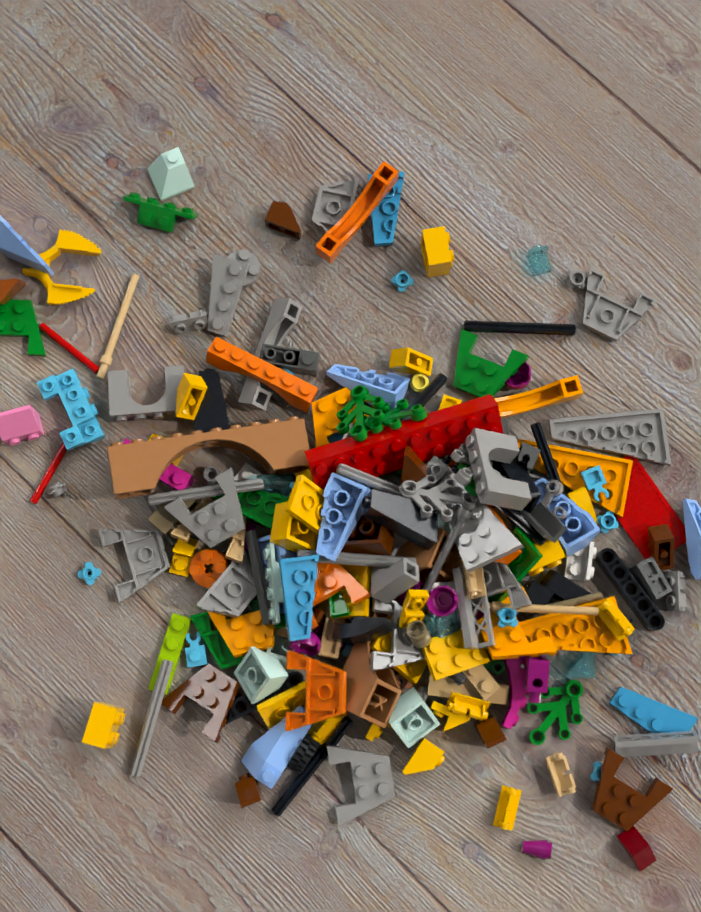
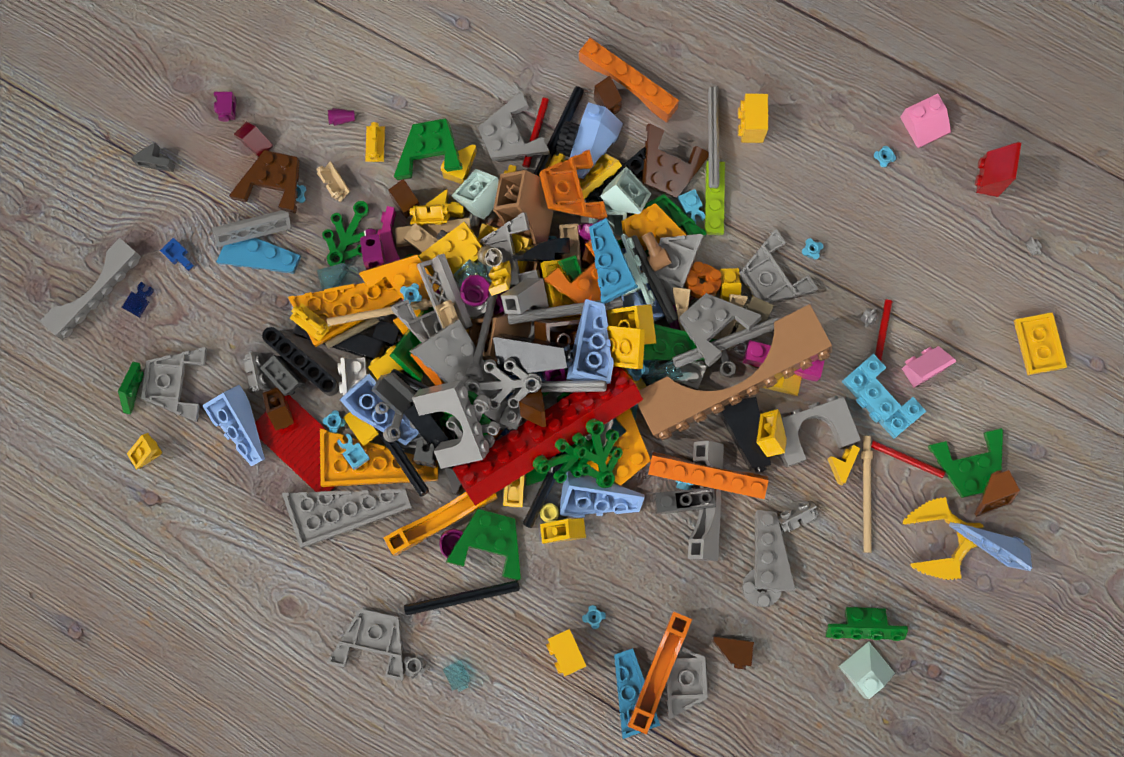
camera: 165 degrees right, 0 degrees up
none -> magenta brick [214,92,237,122]
none -> green wing [394,118,463,180]
none -> red bar [522,97,549,168]
none -> orange arch [579,38,679,123]
none -> medium nougat pin [642,232,672,272]
none -> yellow slope [828,445,860,485]

